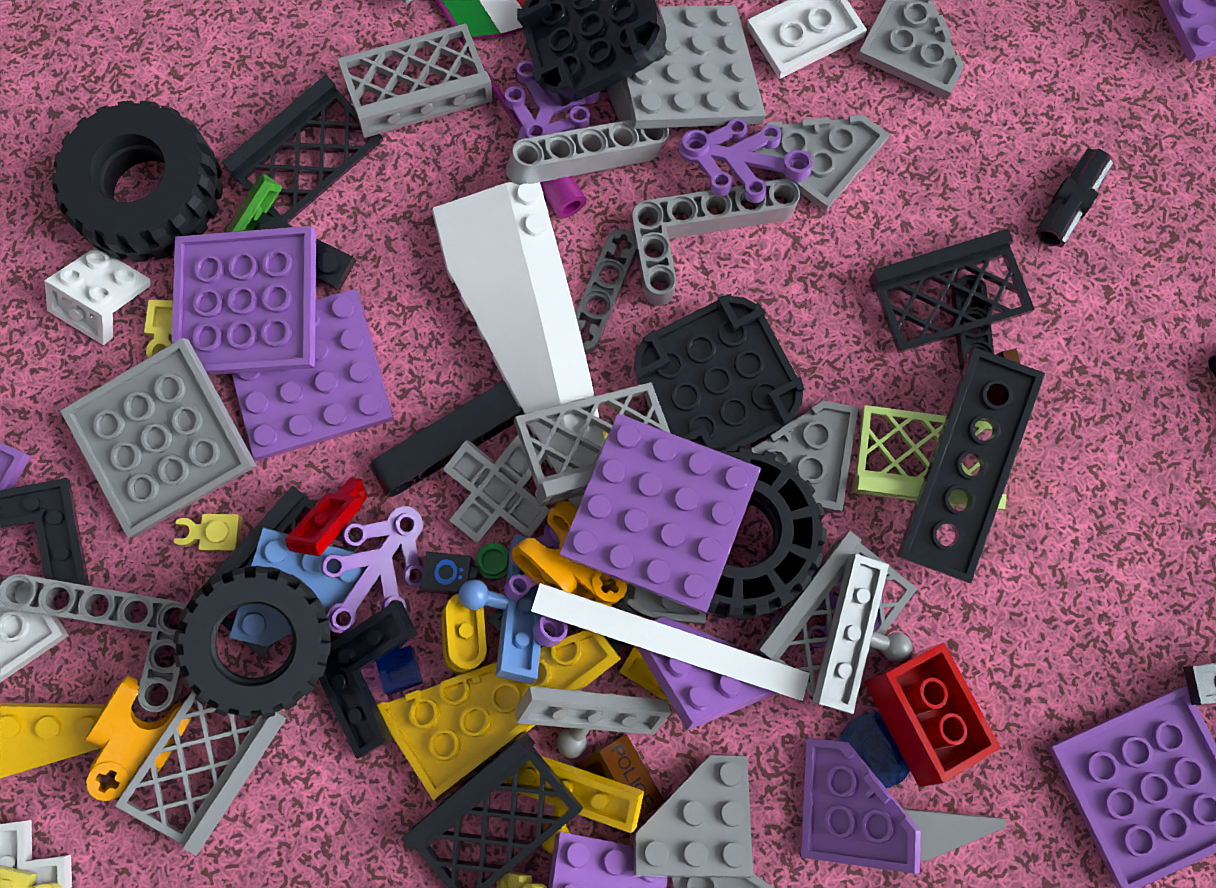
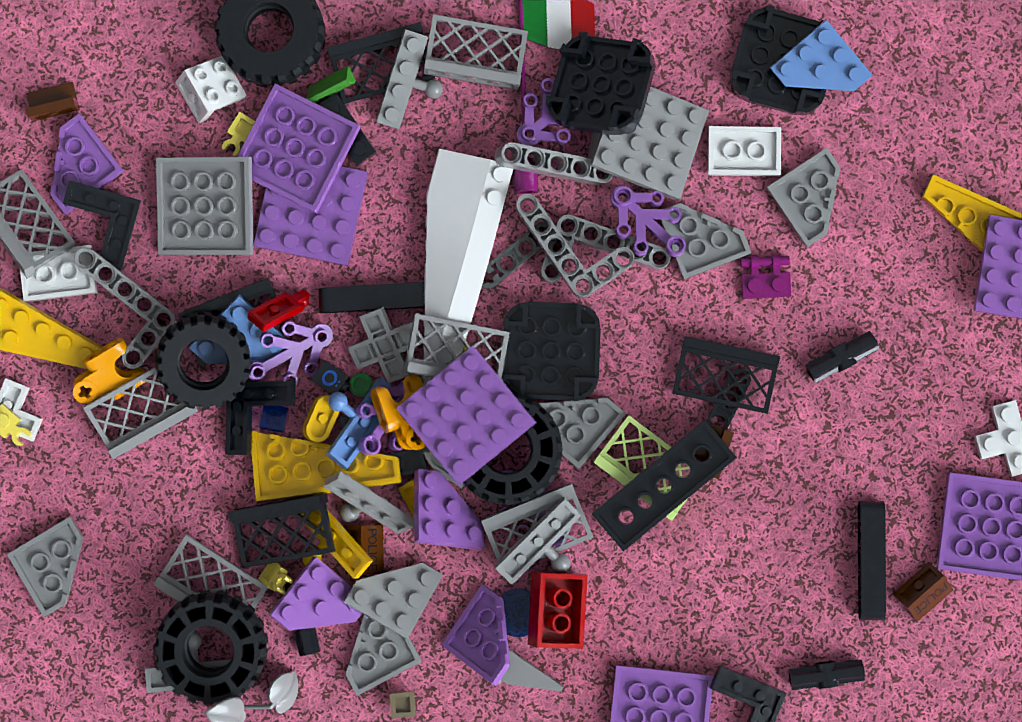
camera: 30 degrees right, 10 degrees up
light yellow plate [174,514,242,552] -> none
white sticker [531,583,810,701] -> none
none -> light grey plate [376,29,443,129]
none -> light grey beam [516,194,634,298]
none -> magenta plate [740,254,791,299]

